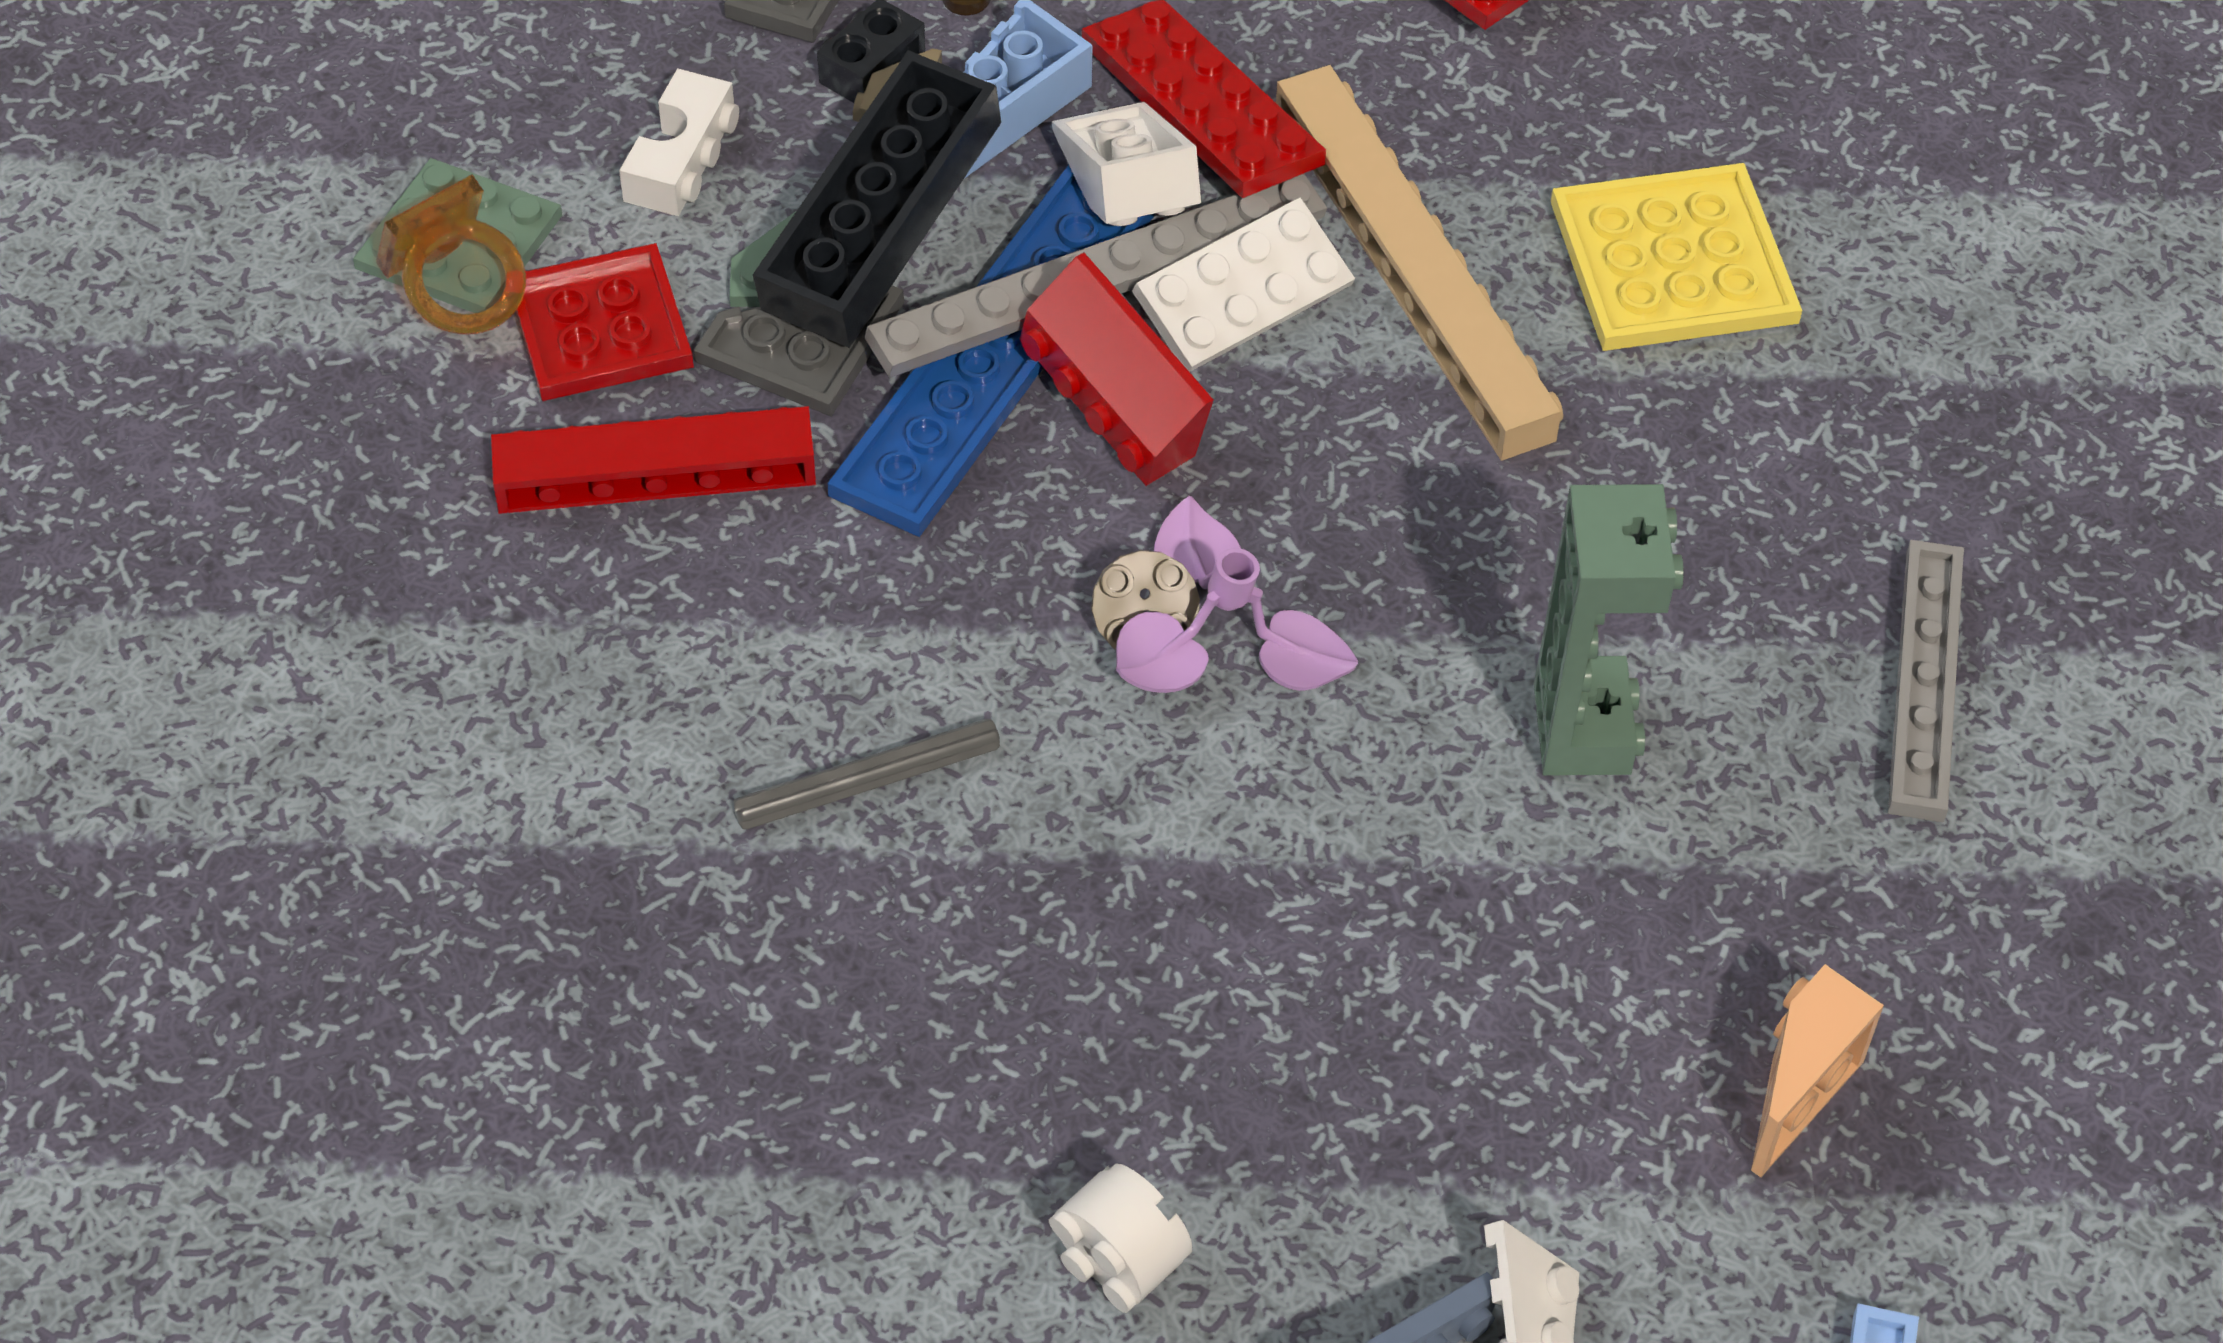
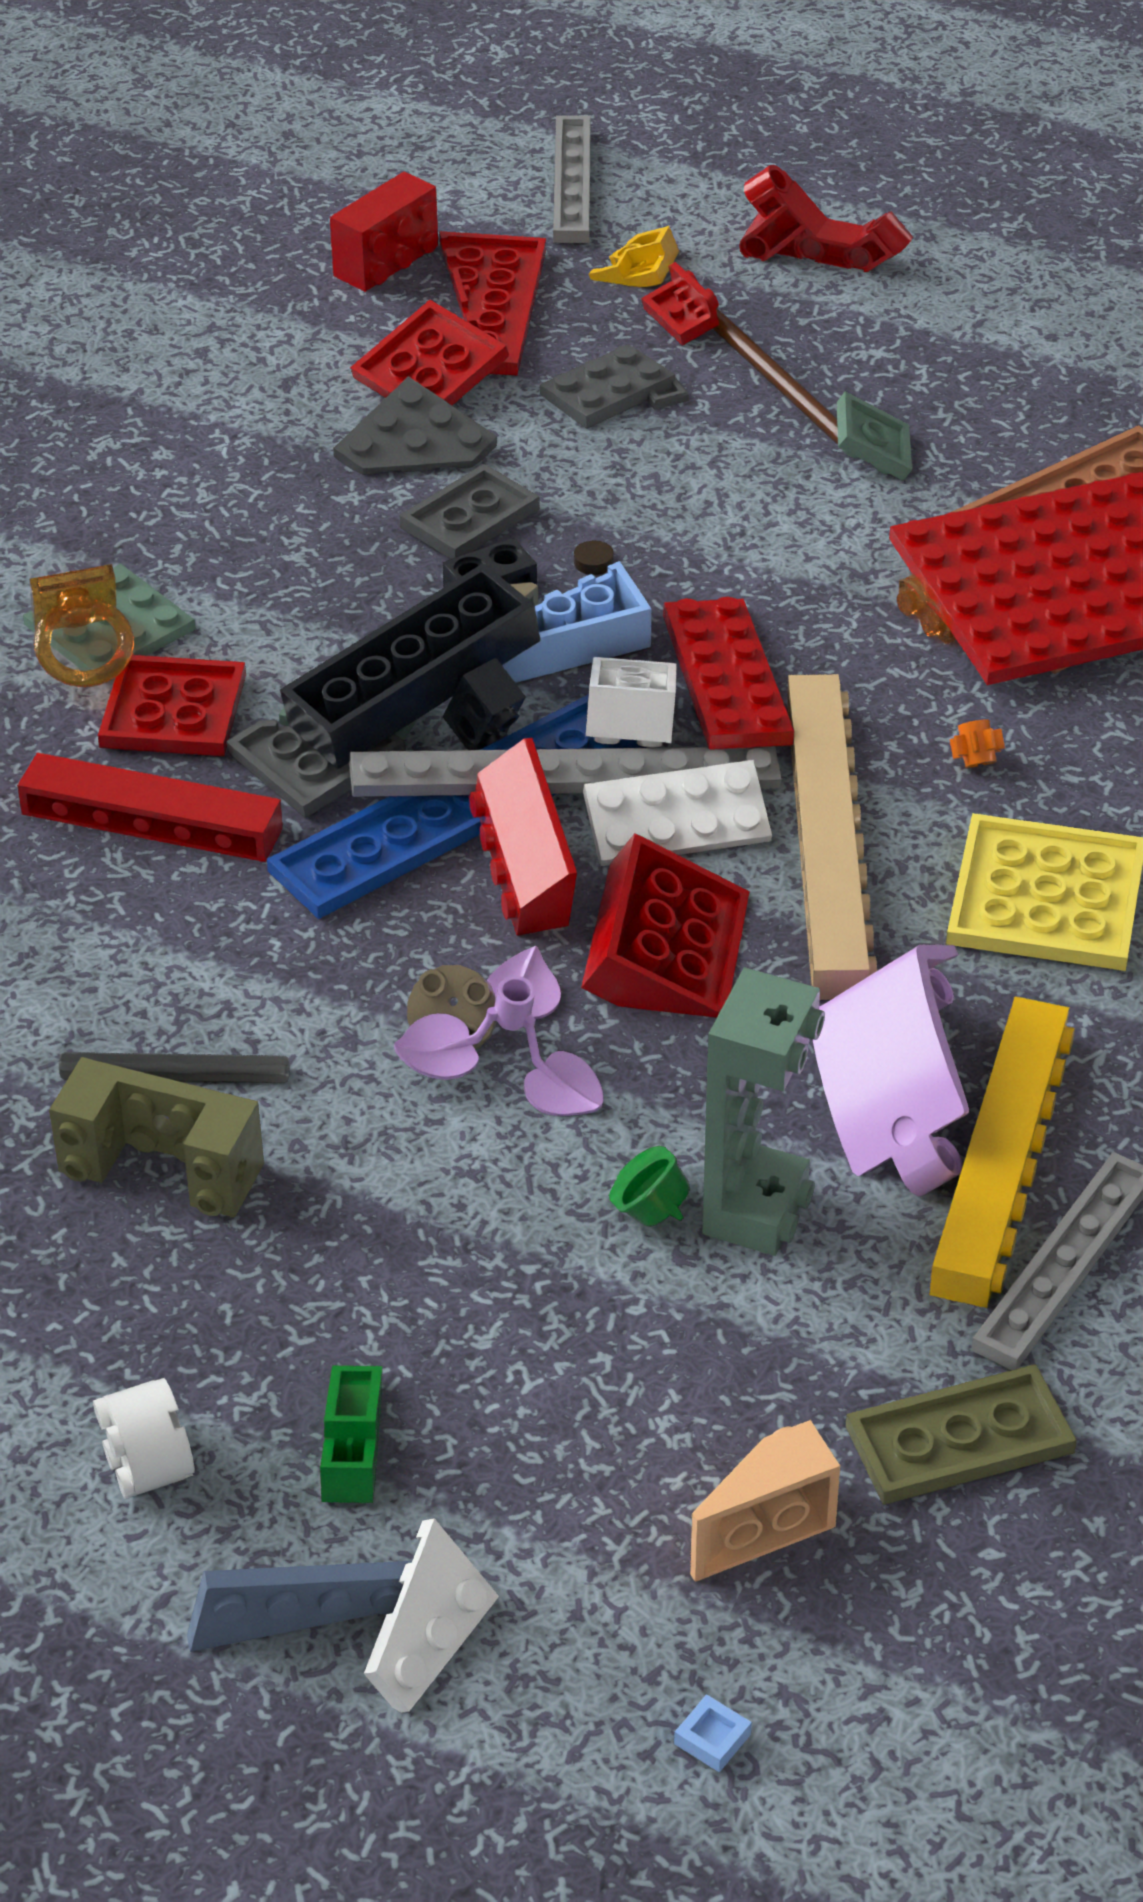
camera: 25 degrees right, 10 degrees down
white arch [619,68,739,216] -> none
none -> olive plate [49,1057,264,1218]
none -> green slope [320,1365,383,1503]
none -> black brick [443,658,526,750]
none -> red slope [581,833,750,1018]
none -> green piece [608,1145,690,1227]
none -> lavender panel [813,945,969,1196]
none -> olive plate [846,1364,1077,1505]
none -> yellow brick [929,996,1075,1308]
none -> orange gear [949,719,1005,768]

